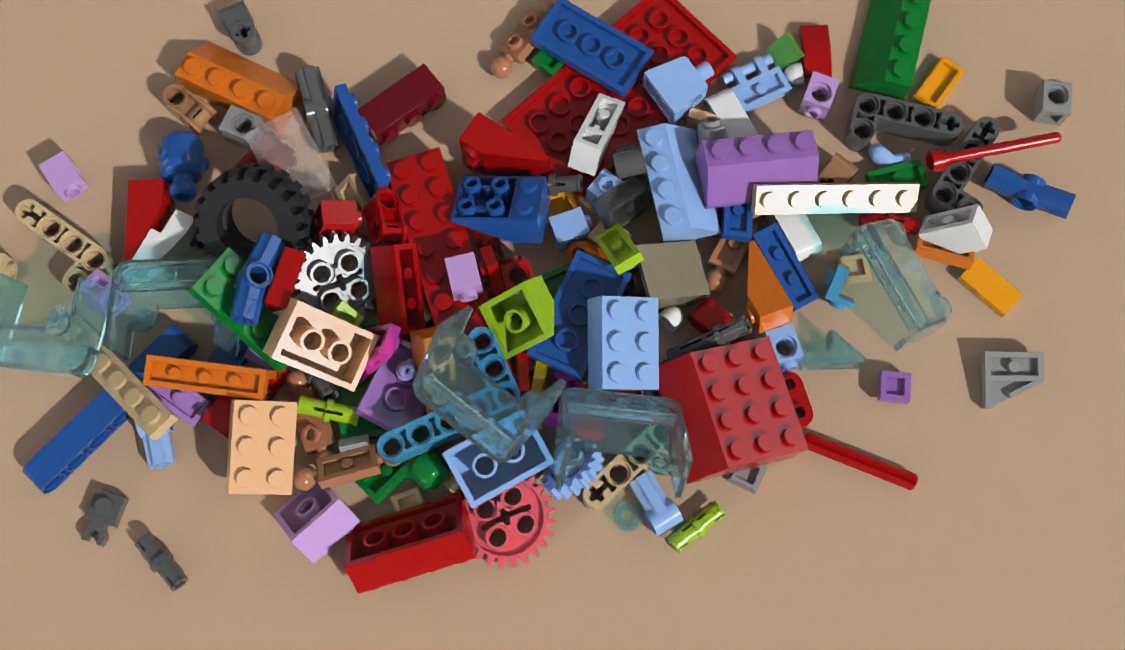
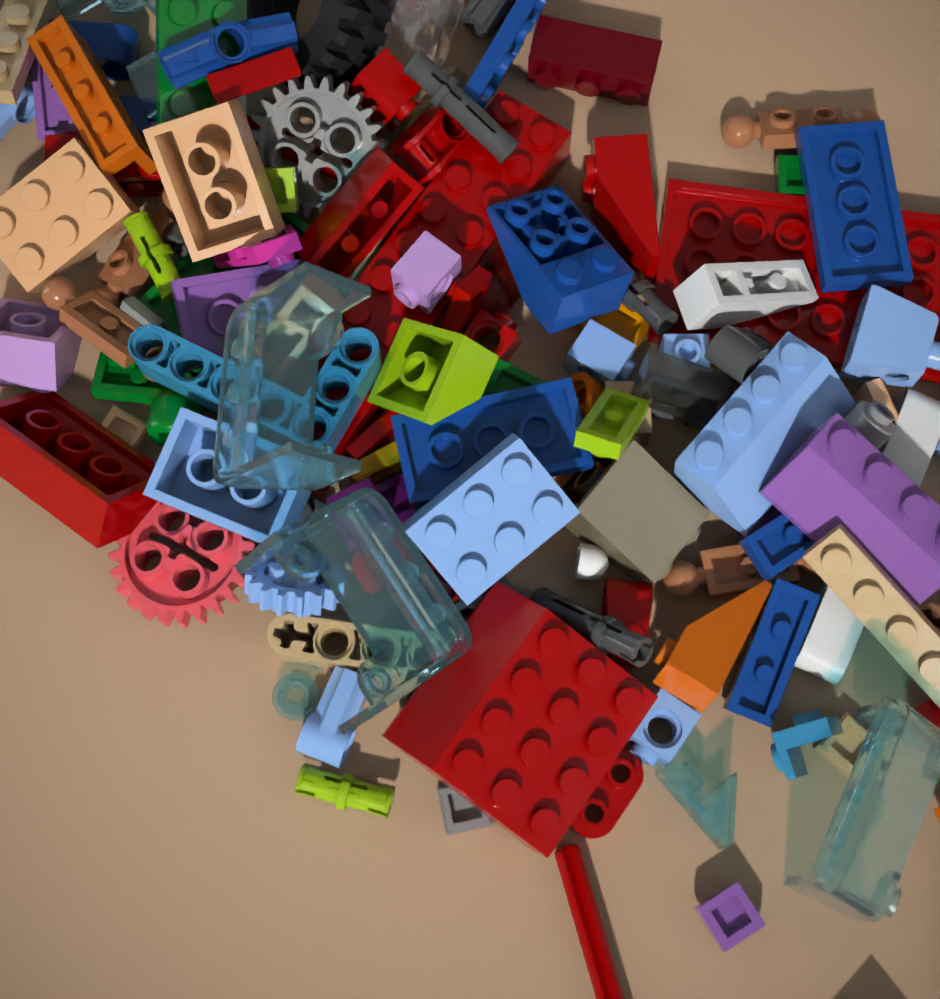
camera: 55 degrees right, 0 degrees up
none -> dark grey pin [403,50,520,164]

